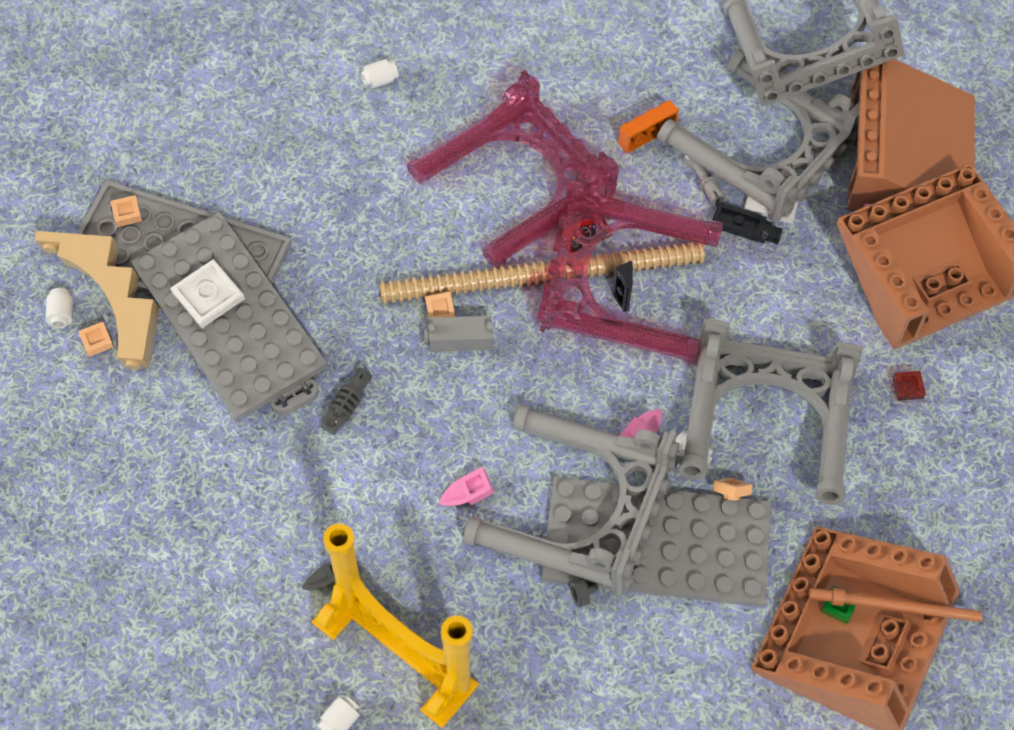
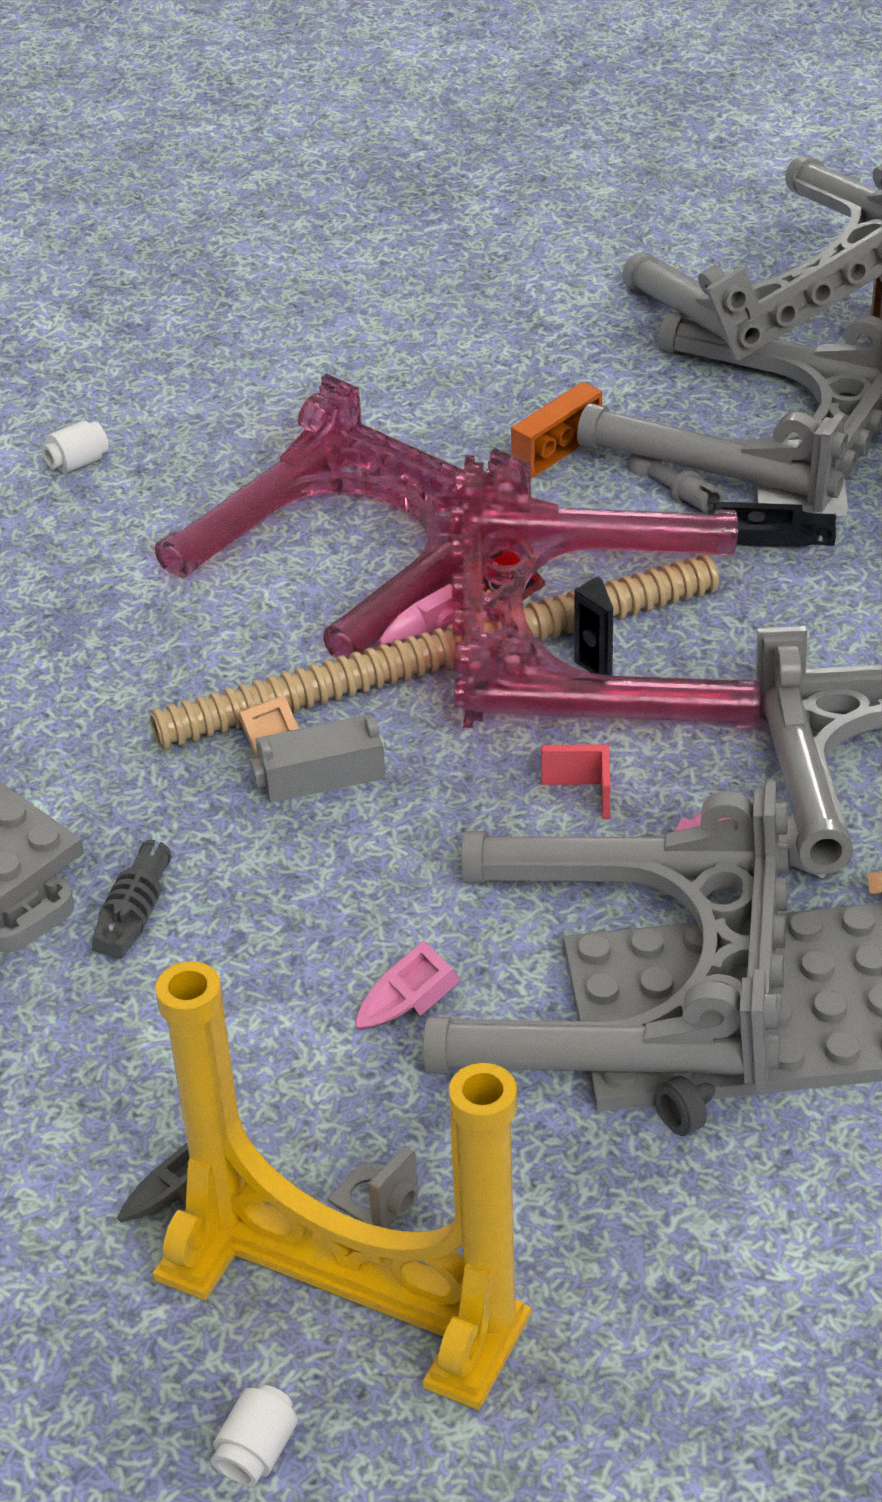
camera: 10 degrees left, 20 degrees down
none -> light grey bracket [328,1146,419,1228]
none -> bright pink plate [379,584,463,647]
none -> coral bracket [541,744,610,819]

